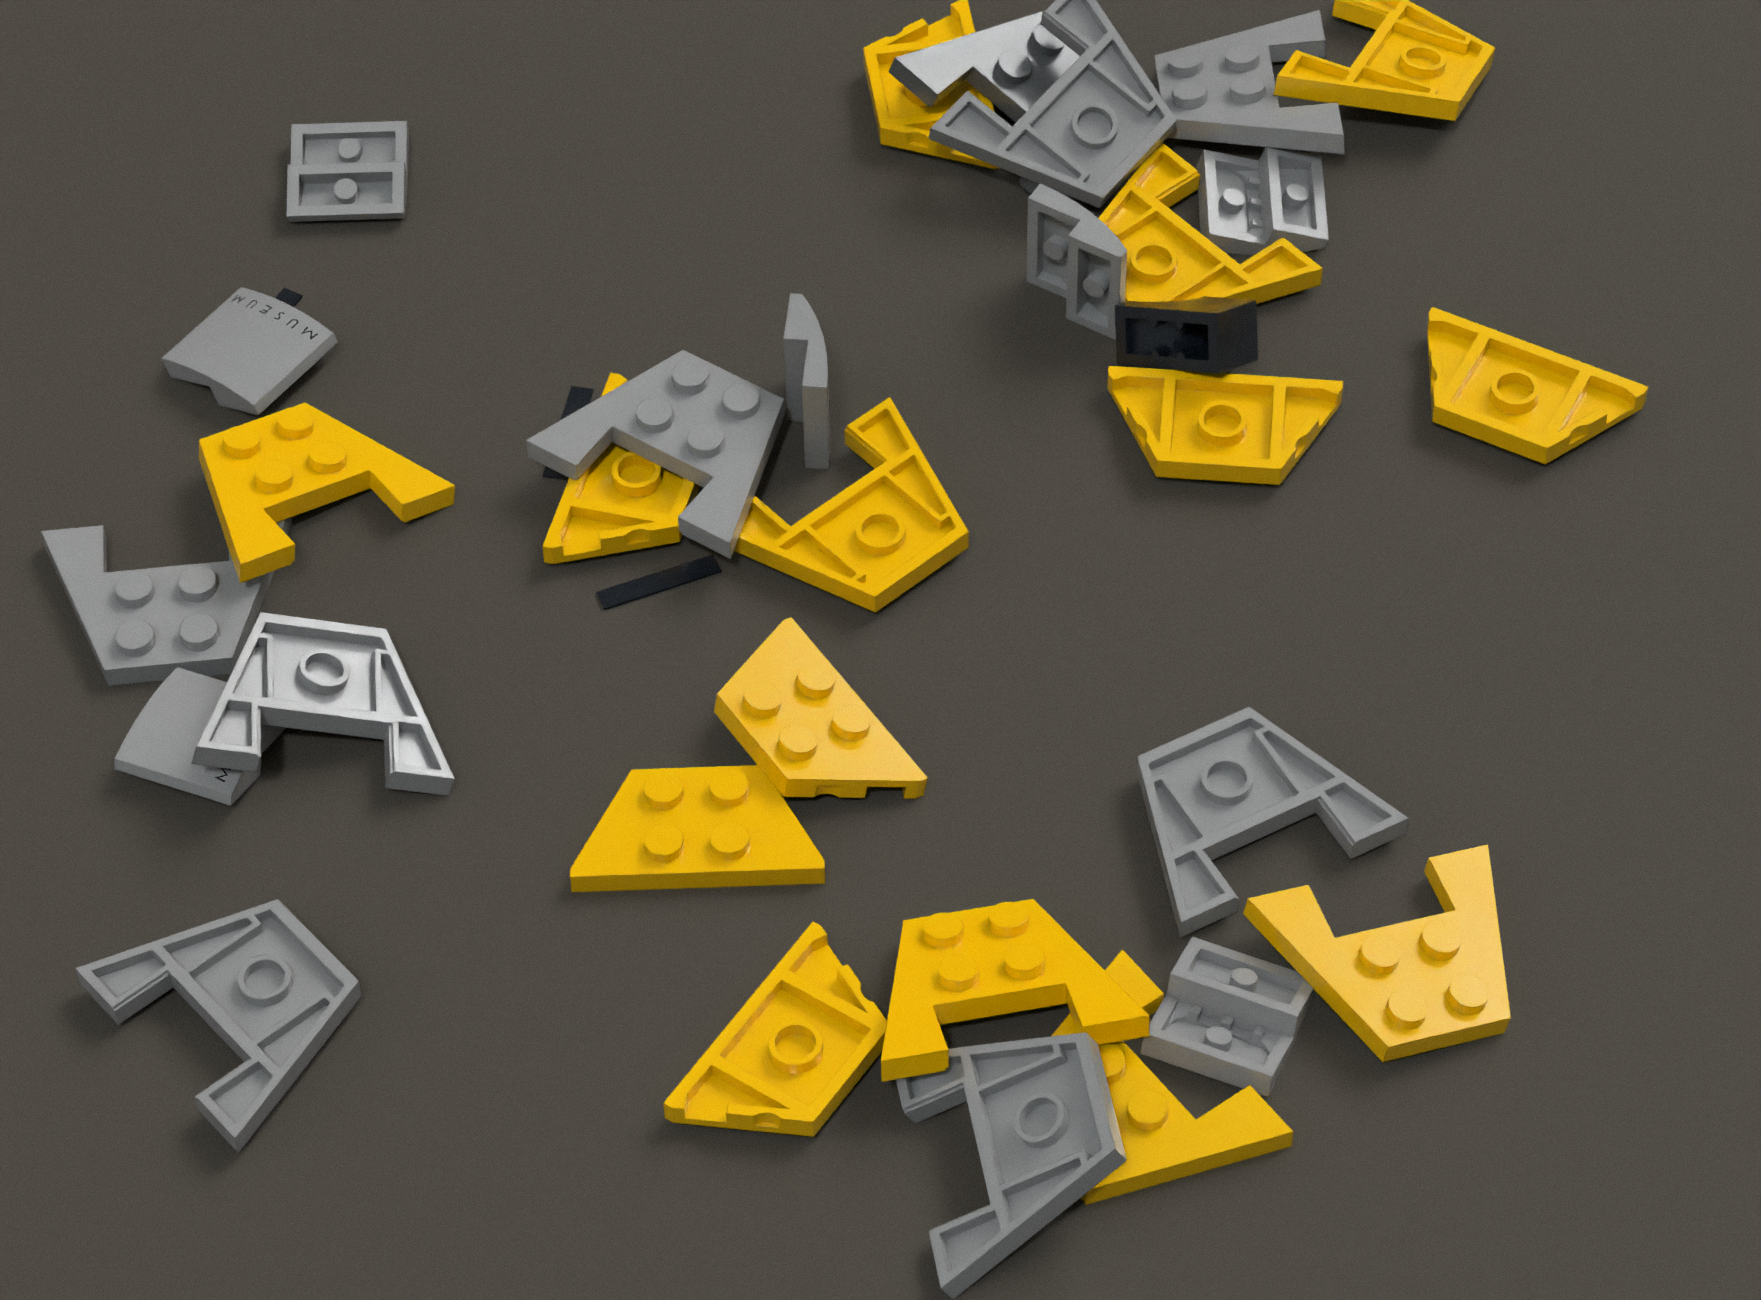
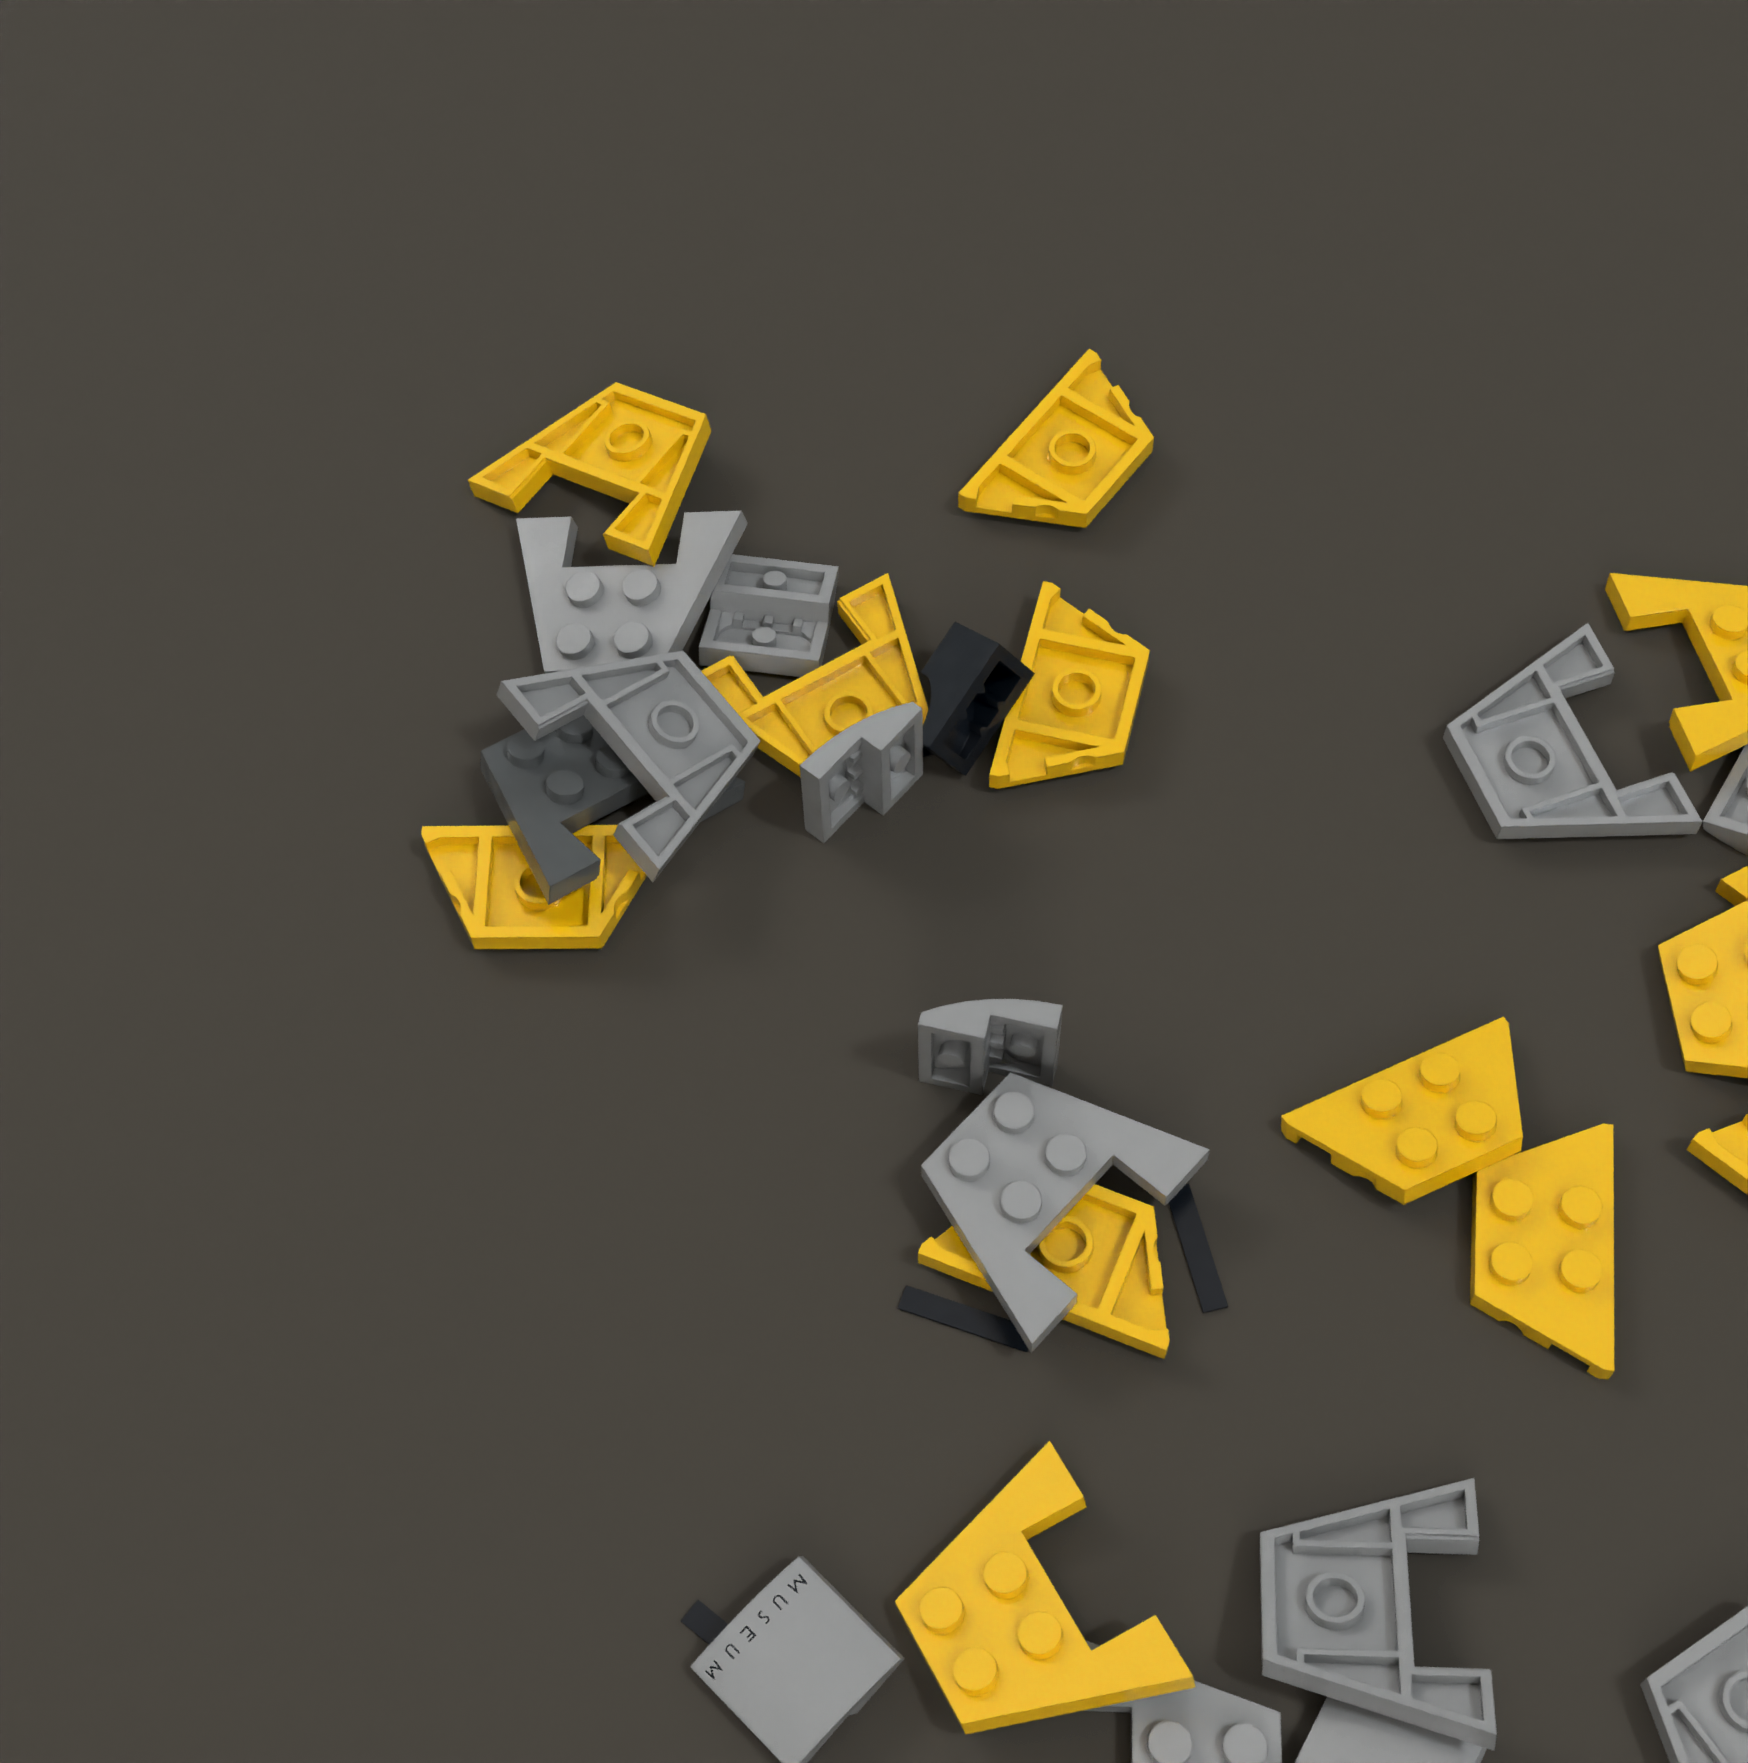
camera: 80 degrees left, 10 degrees up
light grey slope [287,121,409,222] -> none
yellow wing [734,397,969,613] -> none

